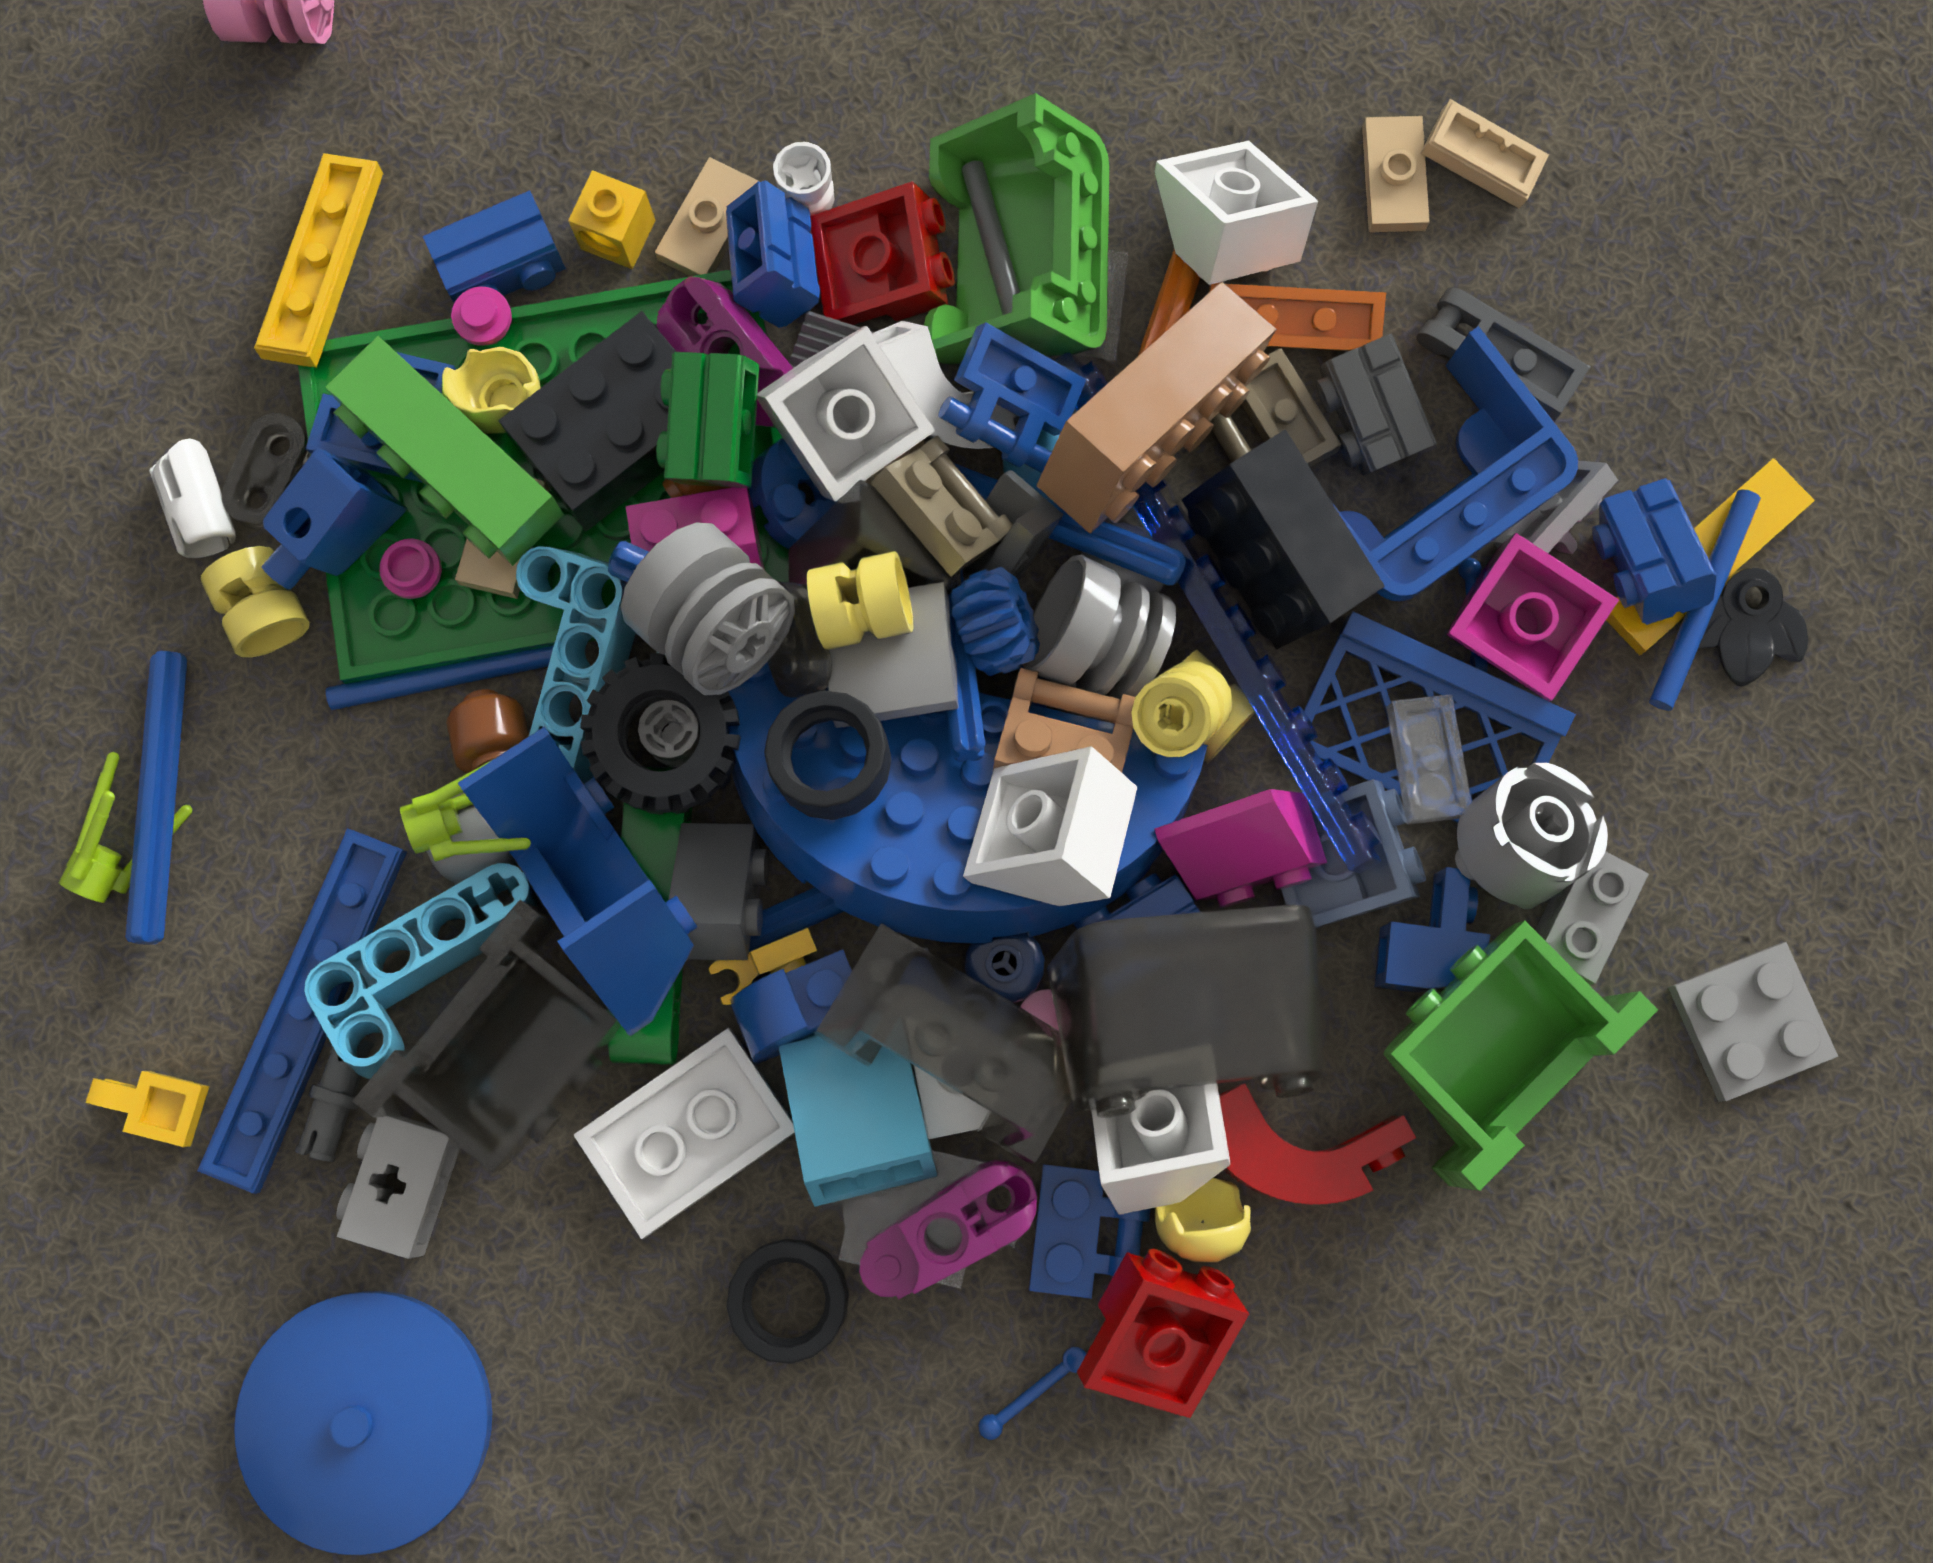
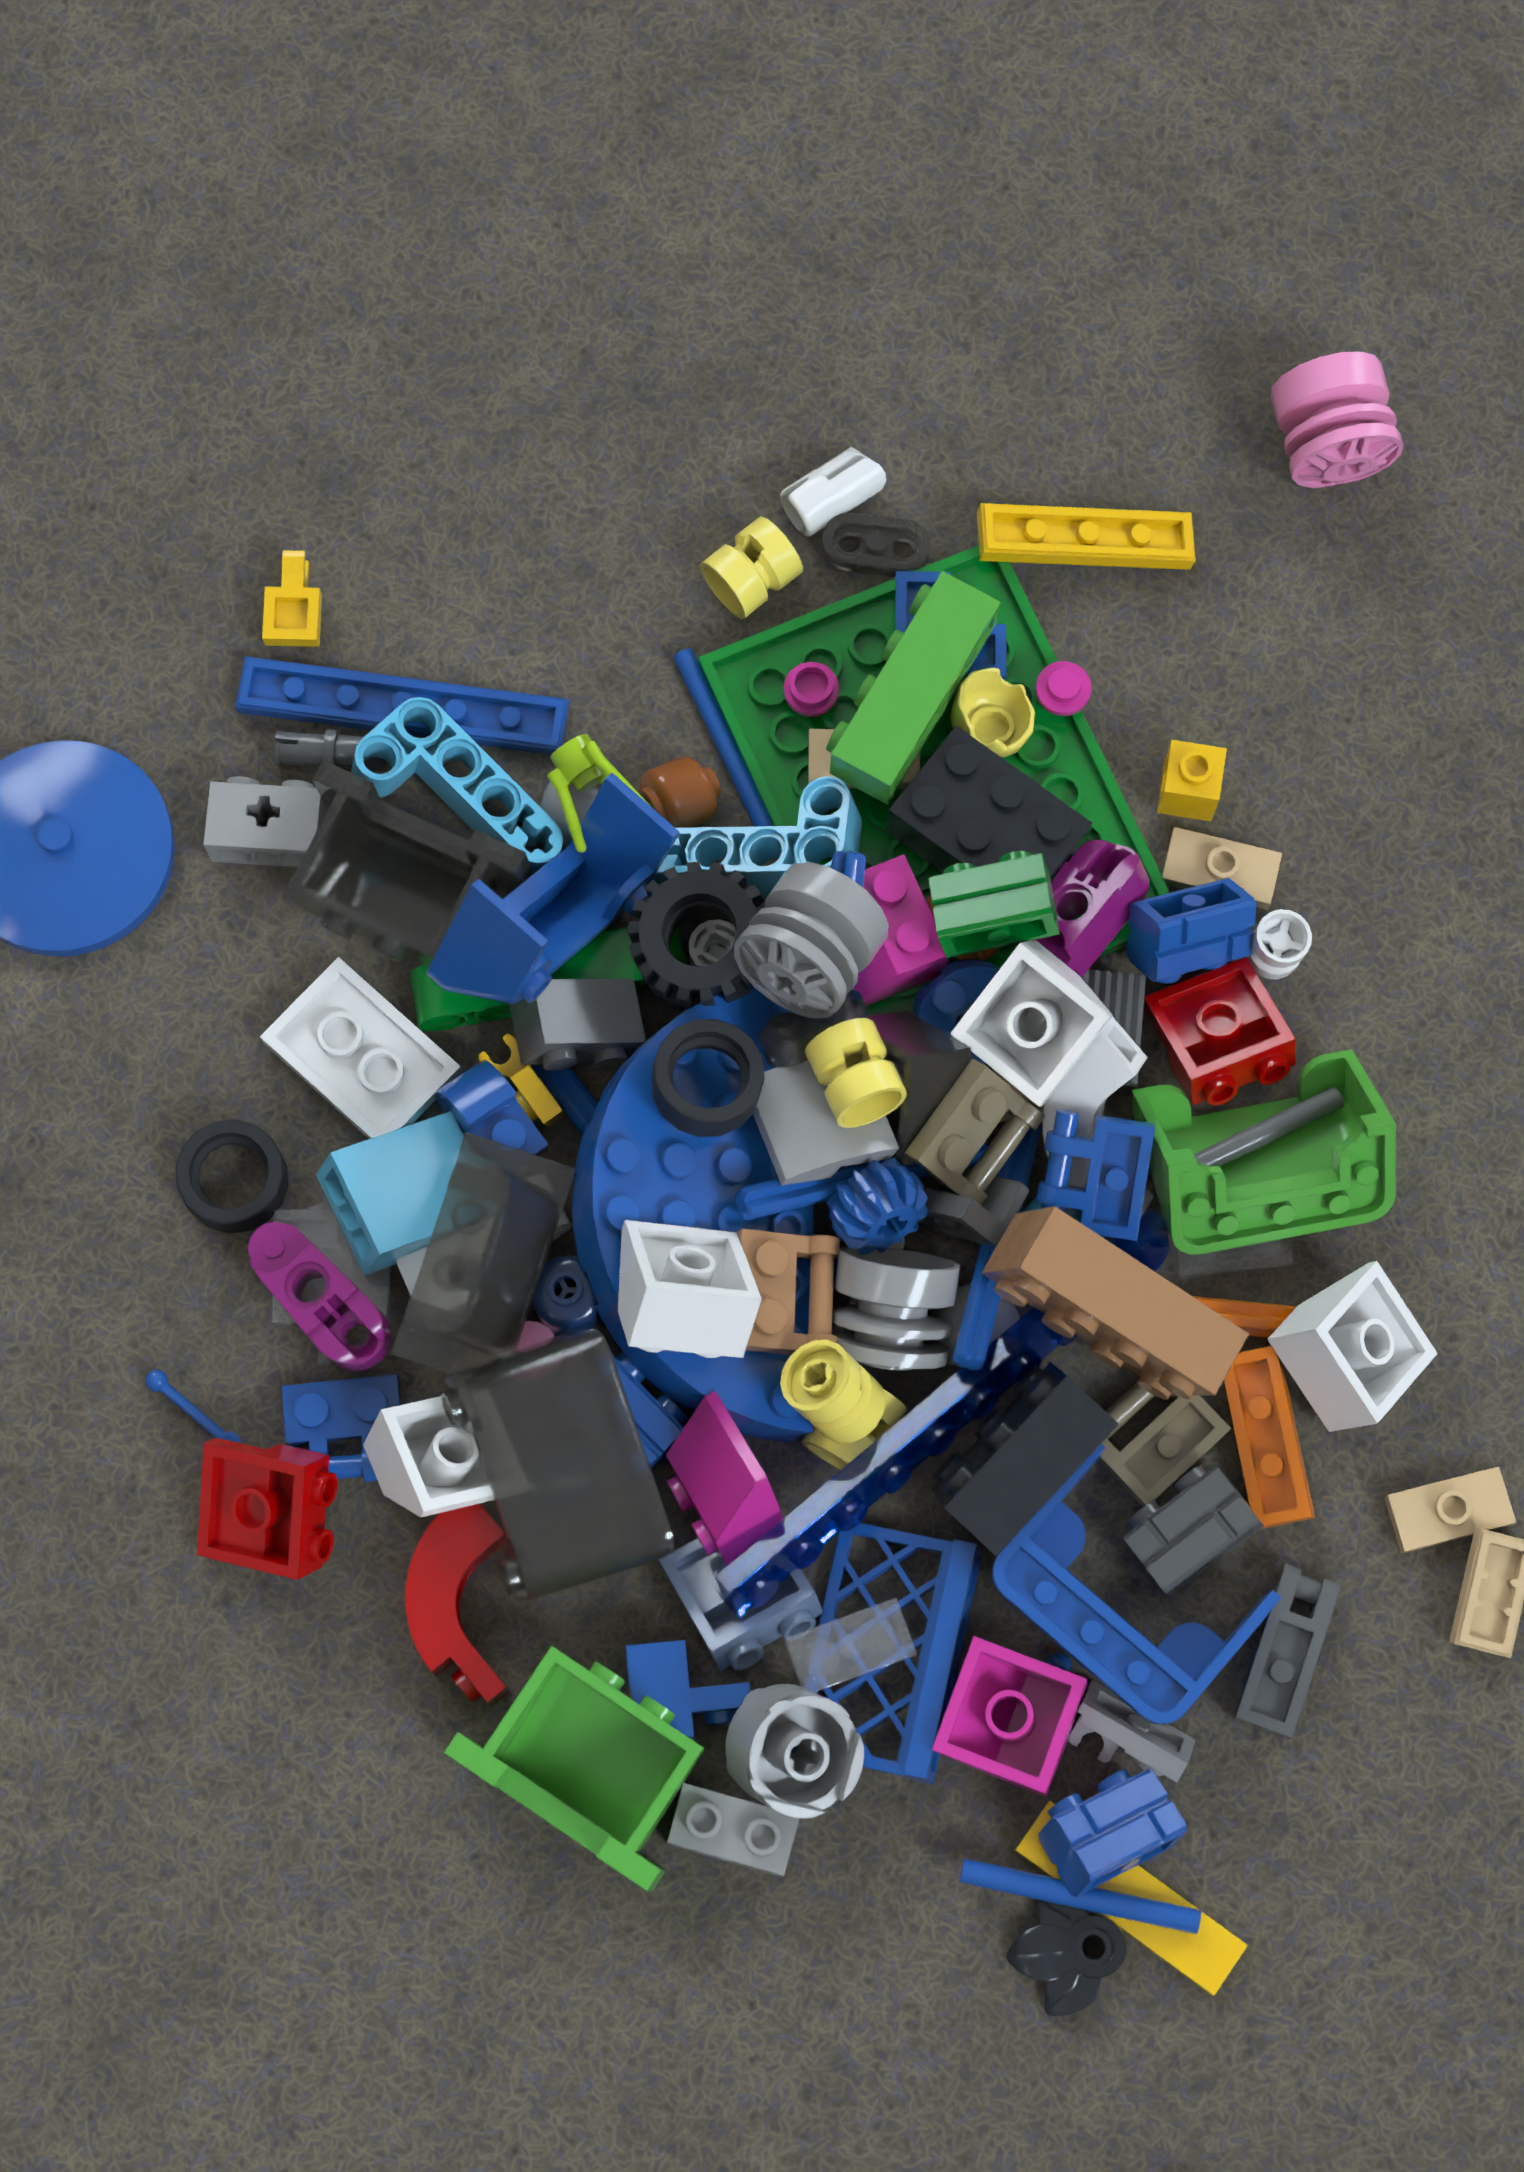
camera: 75 degrees right, 5 degrees down
lime plant [58,752,193,903] -> none
blue axle [125,651,187,945] -> none
blue torso [261,447,407,590] -> none
blue brick [423,190,566,303] -> none
light yellow hair [1155,1178,1251,1262] -> none
light grey plate [1668,942,1838,1102] -> none

